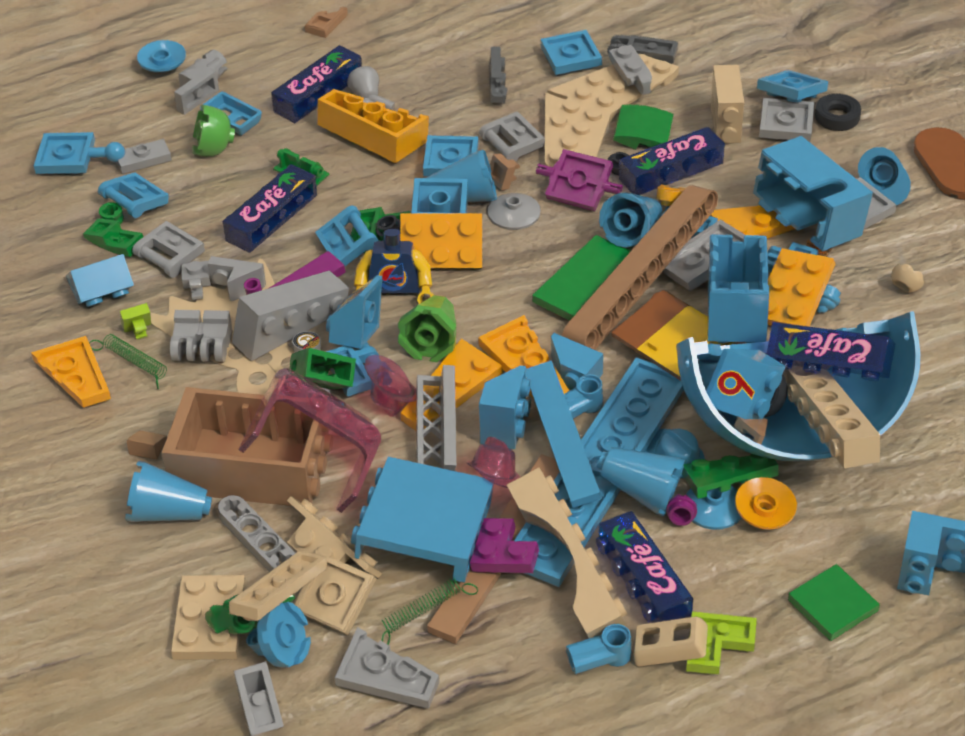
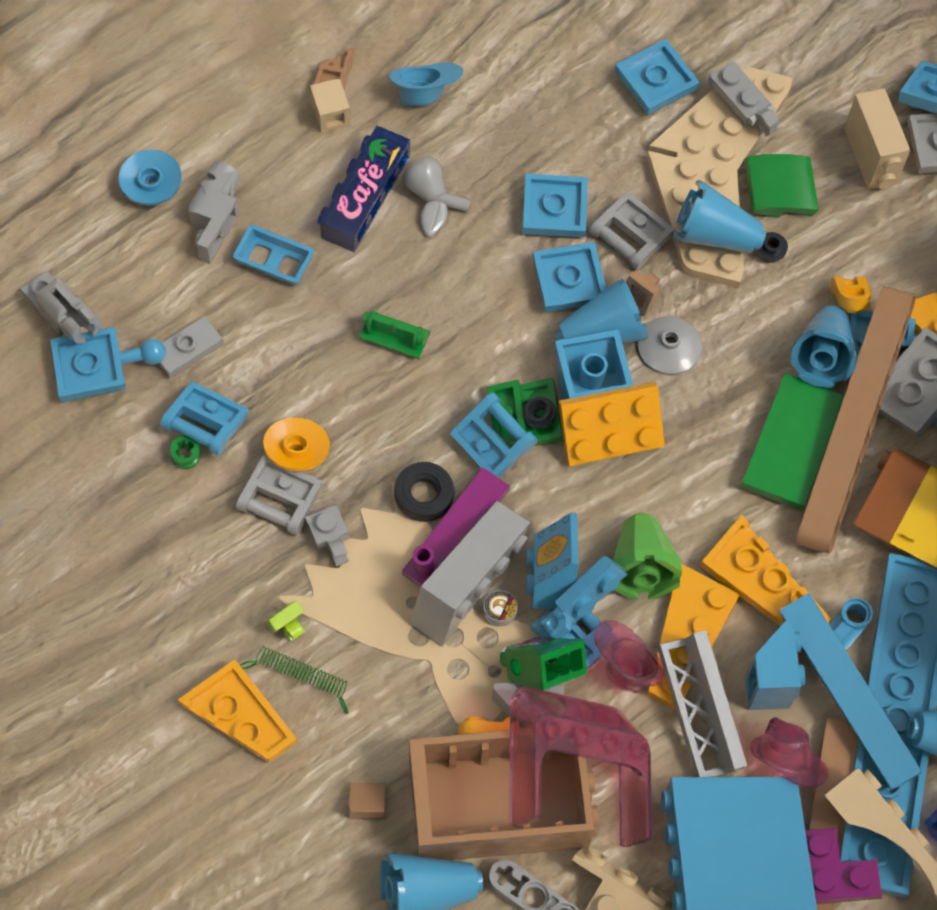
camera: 20 degrees left, 20 degrees up
dark azure slope [66,254,134,307] -> none
green slope [83,218,144,257] -> none
light grey legs [170,310,233,362] -> none
bright green cylinder [192,105,235,157] -> none
light grey slope [208,256,266,301] -> none
clear blue brick [223,164,317,253] -> none
light orange wedge [317,89,429,163] -> none
torso [353,229,434,304] -> none
dark grey hinge [489,46,508,104] -> none
magenta plate [536,149,623,211] -> none
dark azure slope [551,333,603,390] -> none
dark grey hinge [607,34,678,64] -> none
clear blue brick [619,127,725,195] -> none
none -> light grey plate [21,271,101,344]
none -> light orange dish [263,417,330,472]
none -> tan panel [310,79,351,133]
none -> dark azure piece [389,62,463,106]
none -> black tyre [394,462,454,522]
none -> dark azure plate [522,173,588,238]
none -> dark azure hinge [541,556,627,639]
none -> dark azure cone [673,180,766,253]

